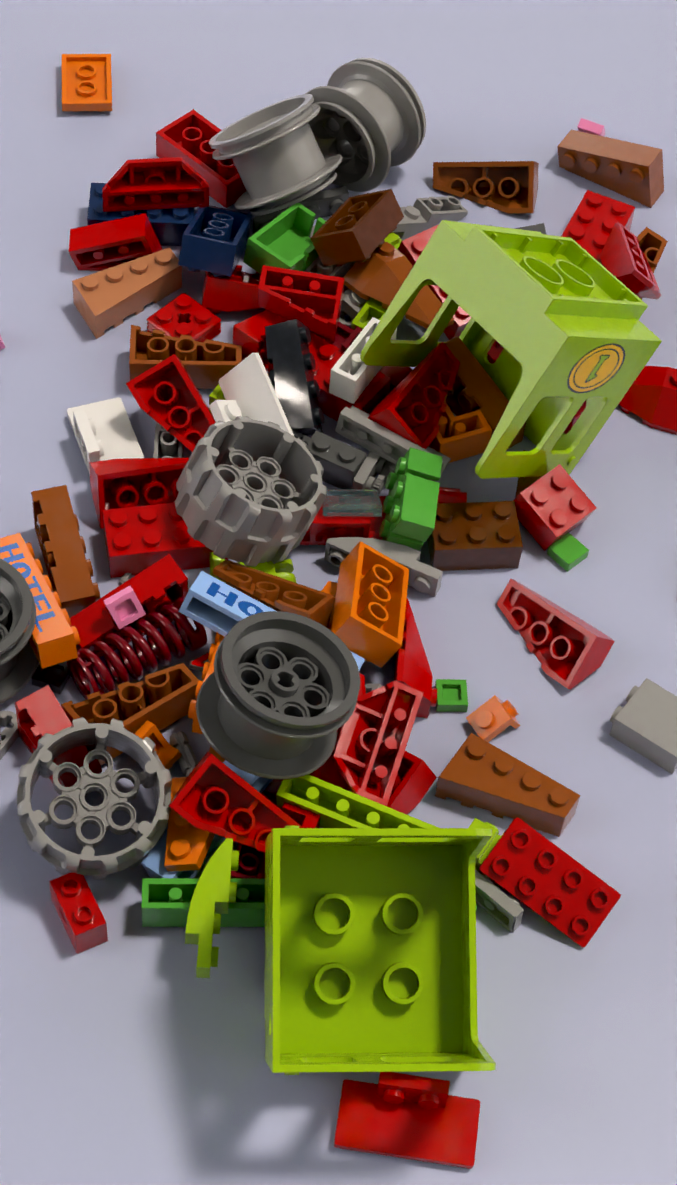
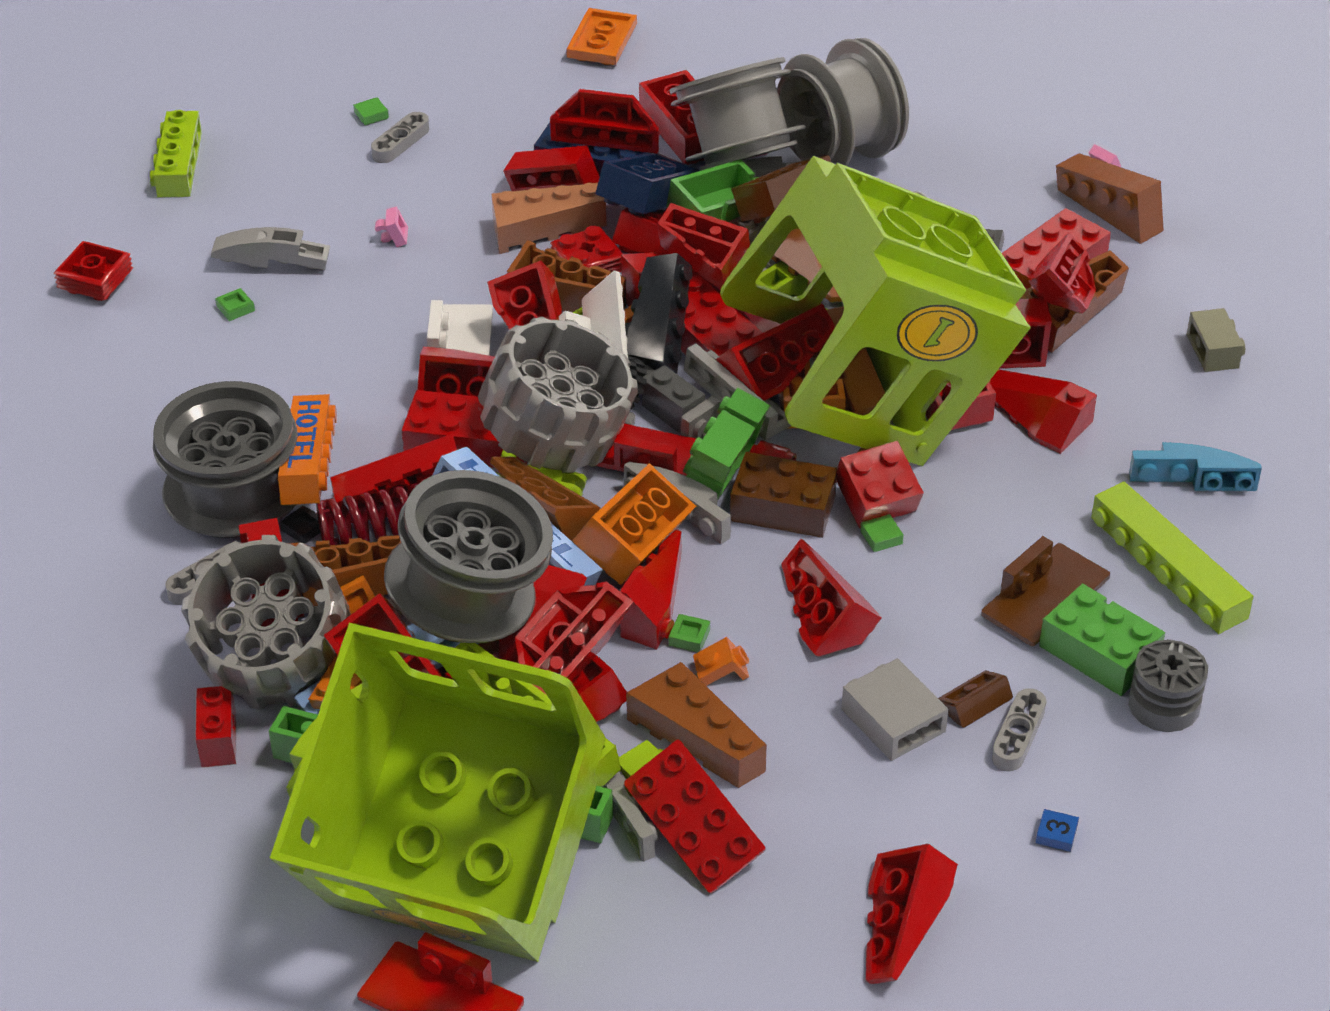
camera: 25 degrees right, 10 degrees down
dark orange wedge [31,485,100,618] -> none
bright pink tile [103,586,146,629] -> none
clear light blue tile [321,489,382,517] -> none
white brick [329,317,397,404] -> none
dark orange wedge [433,161,539,214] -> none

